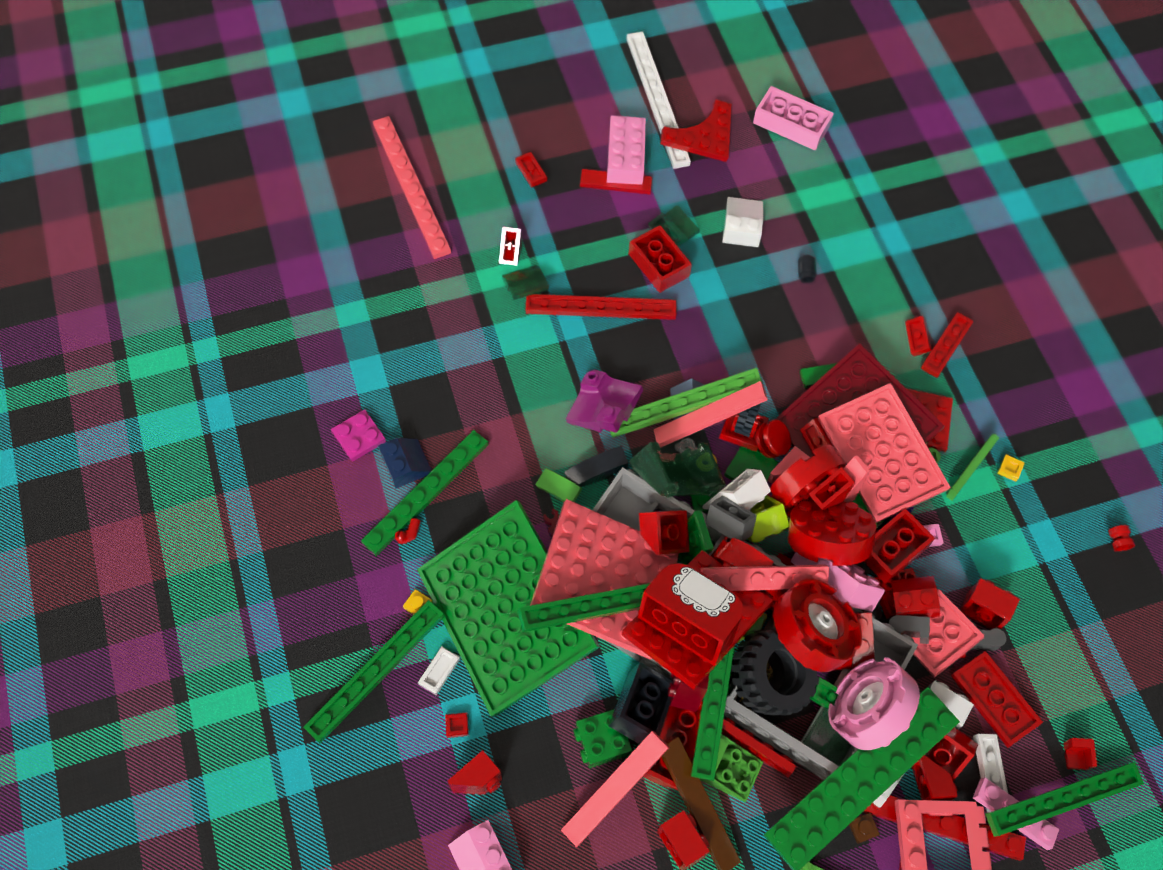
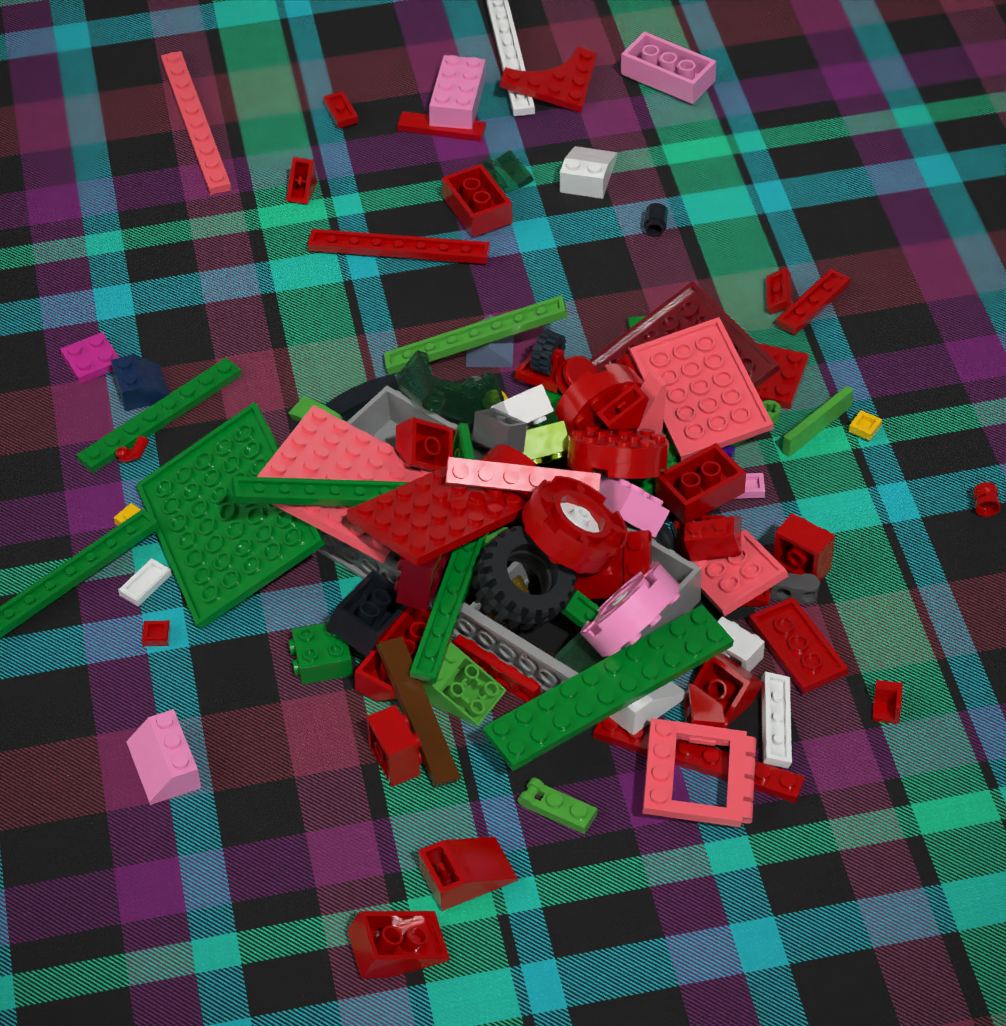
camera: 10 degrees right, 15 degrees down
red slope [447,750,502,795] -> none
clear green slope [502,265,549,300] -> none
coral tile [561,731,670,847] -> none
magenta slope [565,370,643,433] -> none
red brick [638,563,743,666] -> none
coral tile [654,381,768,448] -> none
reddish brown plate [849,813,880,844] -> none
dark grey leg [889,615,930,644] -> none
bright pink plate [973,778,1059,850] -> none
green plate [985,762,1144,837] -> none

